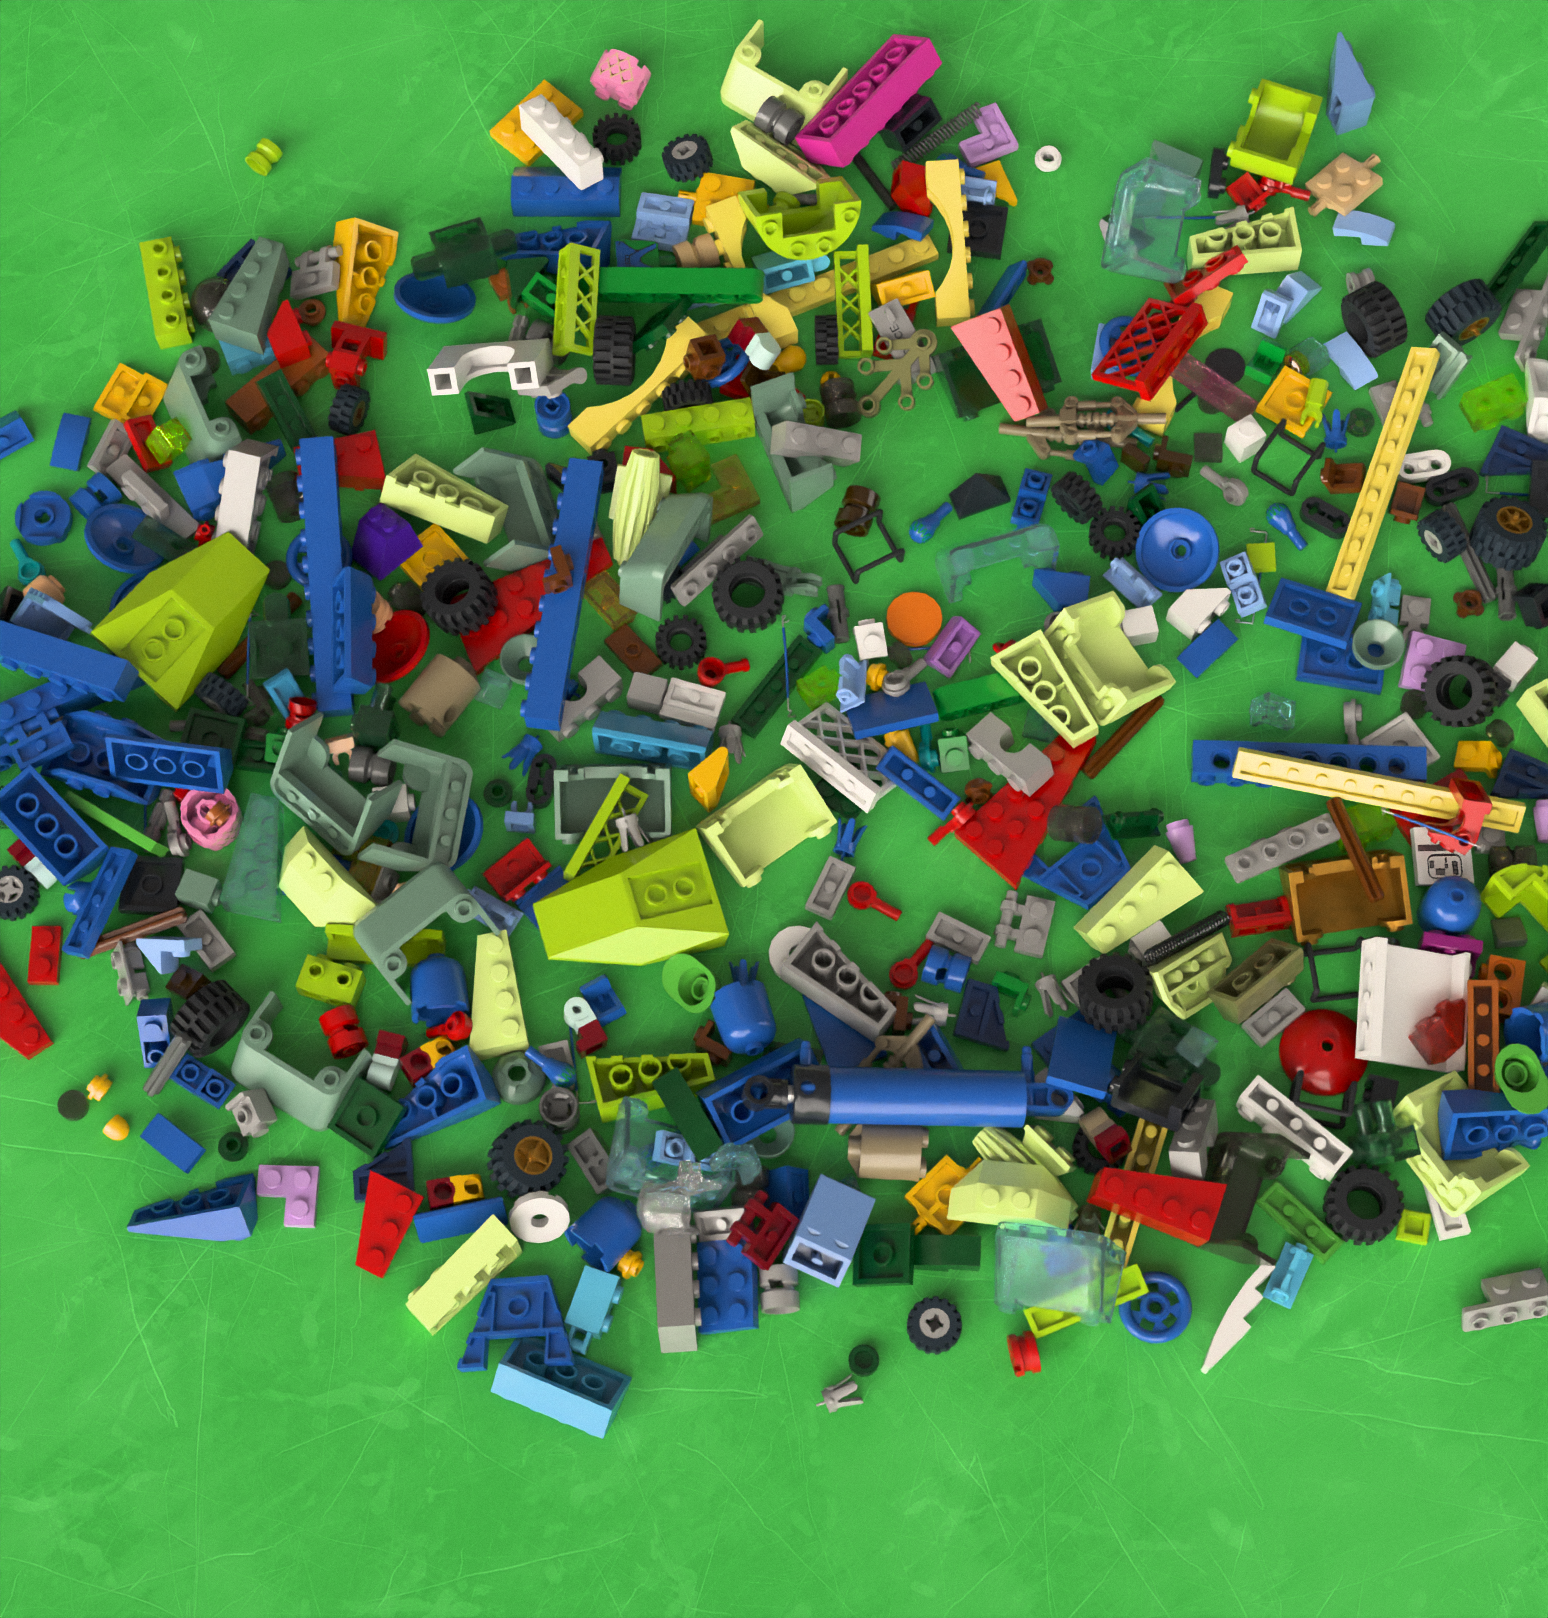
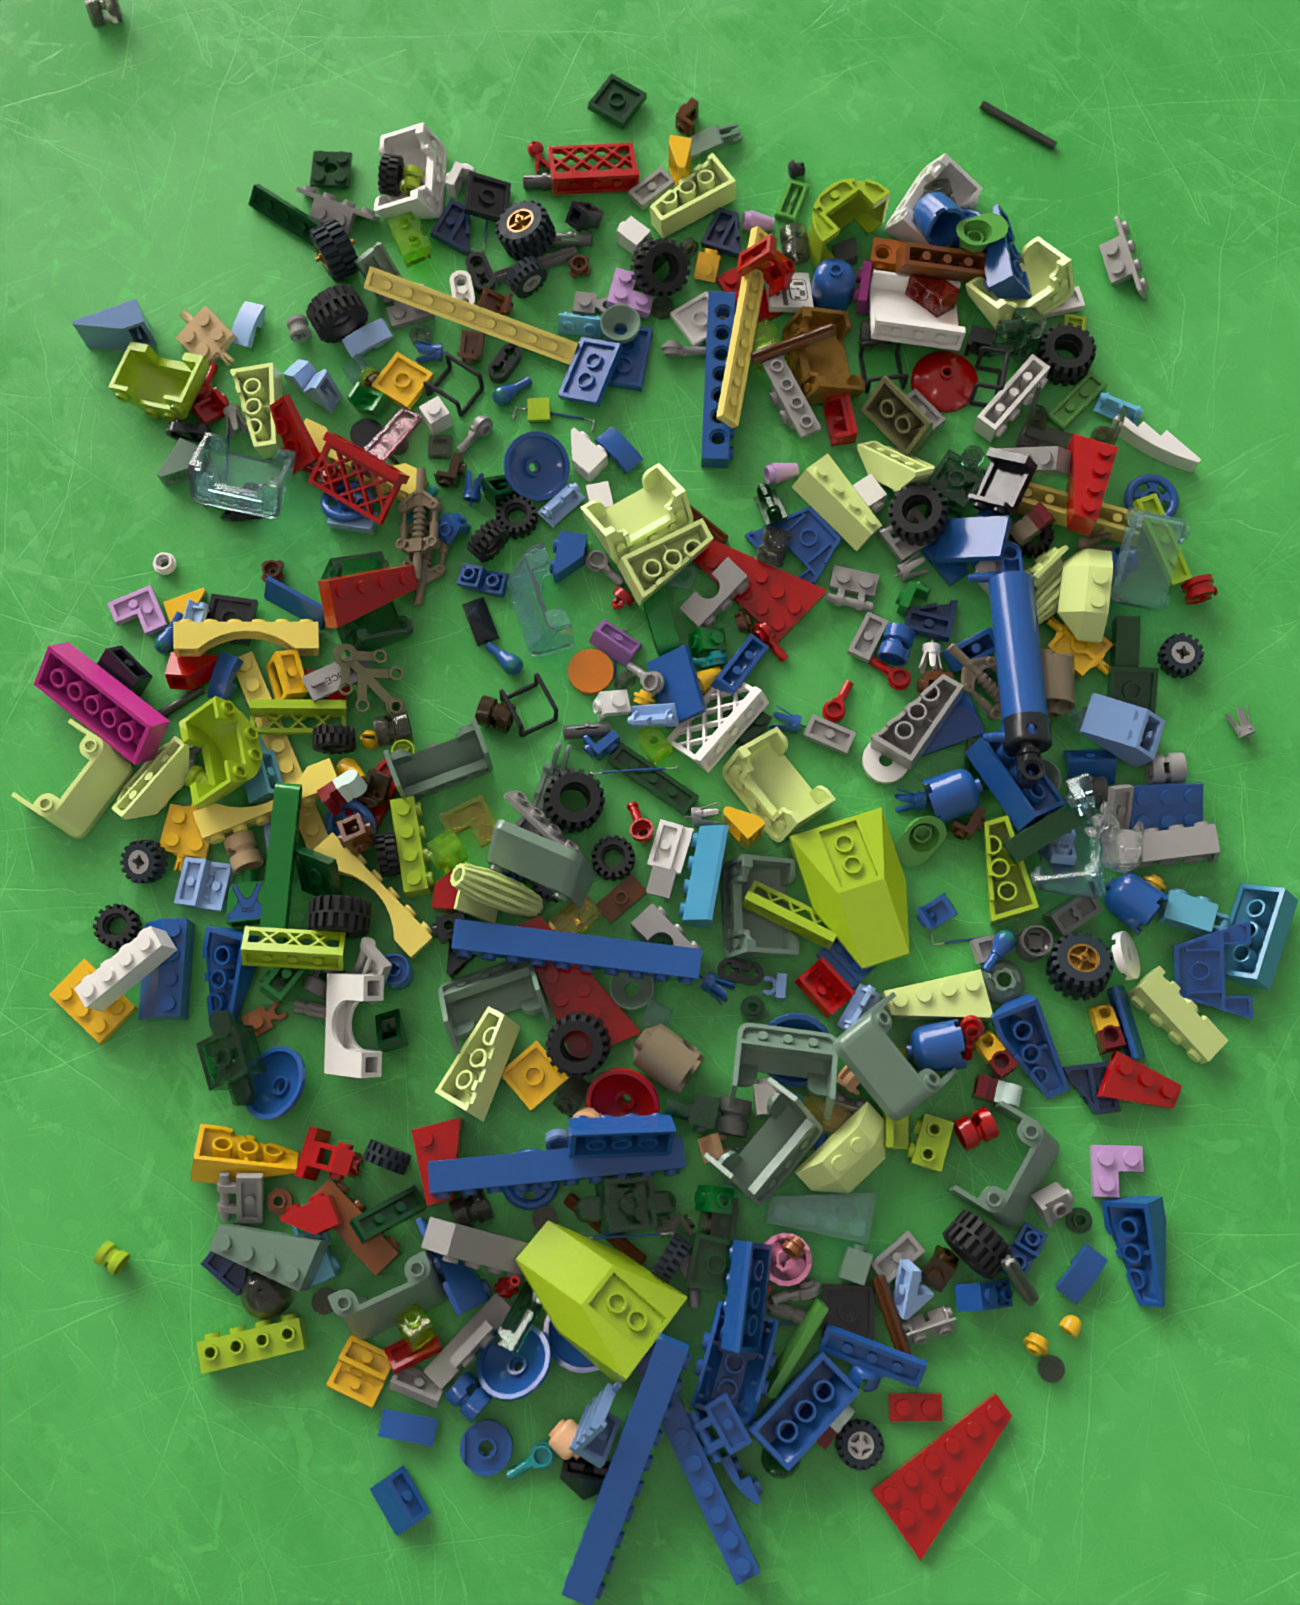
camera: 90 degrees left, 5 degrees up
dark azure tile [263,668,315,721] -> none
red wheel [285,696,317,729] -> none
dark green plate [327,1076,408,1159] -> none
dark purple slope [352,503,423,581] -> none
dark green slope [505,257,549,309] -> none
reddish brown bracket [542,545,574,594] -> none
leg [564,997,608,1059] -> none
bright pink brick [590,49,651,111] -> none
light grey piece [615,808,651,852] -> none
dark red plate [726,1190,800,1271] -> none
dark grey wheel [754,96,805,145] -> none
light grey arch [770,420,862,467] -> none
dark green tile [848,1345,879,1377] -> none
dark grey piece [891,102,982,170] -> none
dark brown tile [1120,442,1151,473] -> none
black piece [1144,910,1230,966] -> none
clear light blue slope [1175,1026,1219,1068] -> none
light blue slope [1219,551,1268,618] -> none
clear light blue bracket [1249,692,1296,731] -> none
lime bar [1300,378,1329,428] -> none
piece [1381,807,1485,853] -> none

